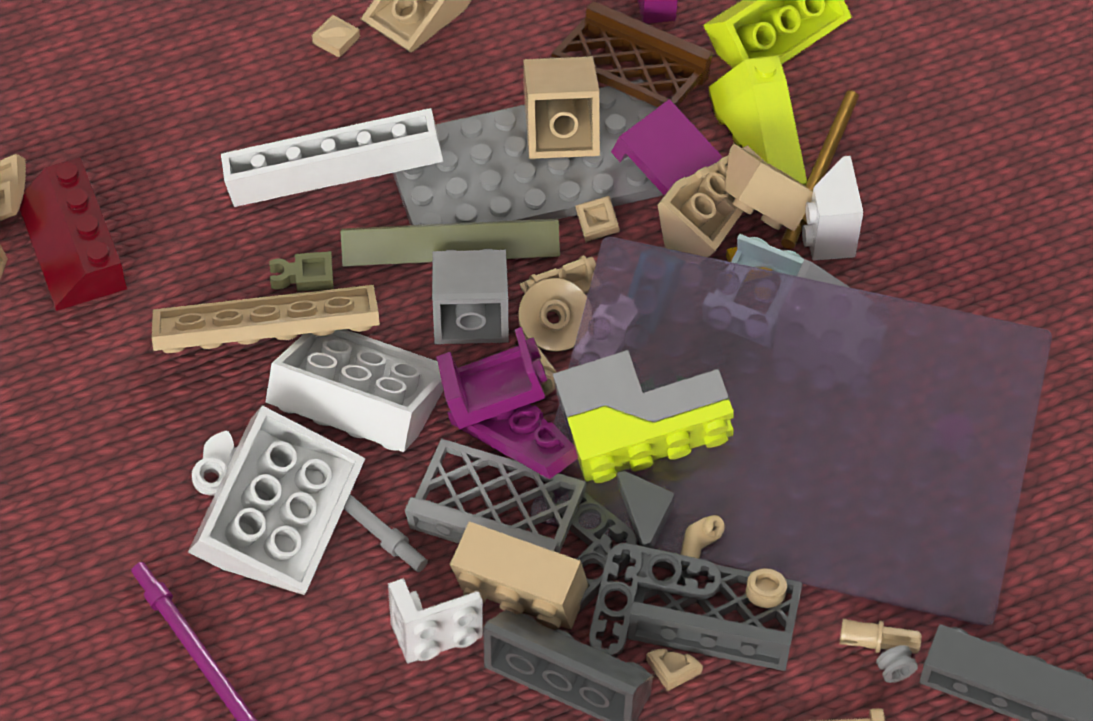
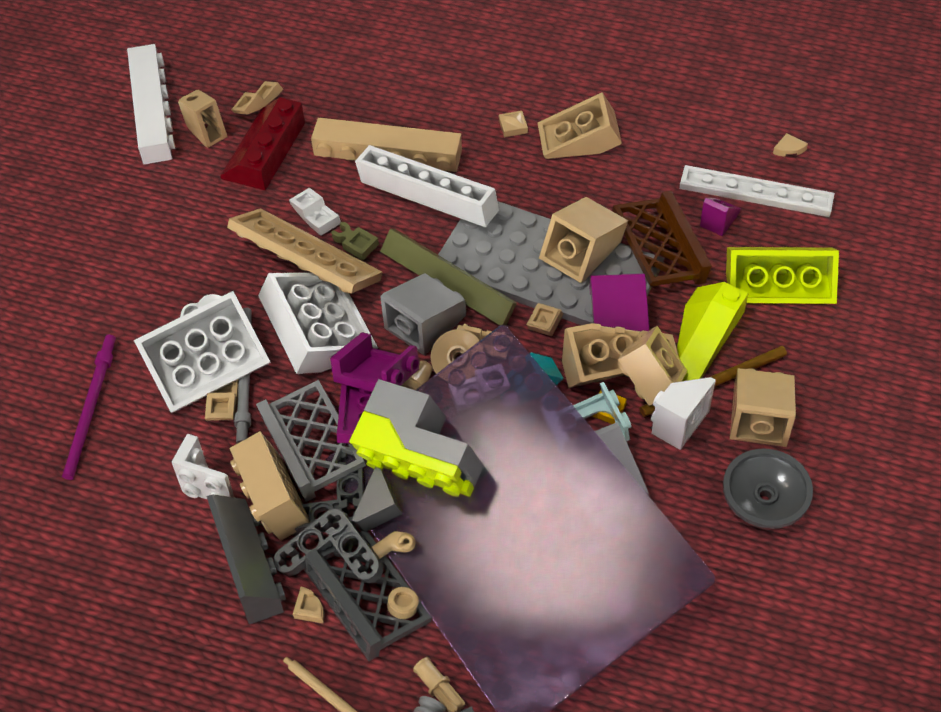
camera: 45 degrees right, 0 degrees up
none -> tan slope [205,379,239,421]
none -> white slope [289,188,341,236]
none -> tan brick [311,118,462,172]
none -> dark grey dish [723,449,813,529]
none -> tan slope [730,368,796,447]

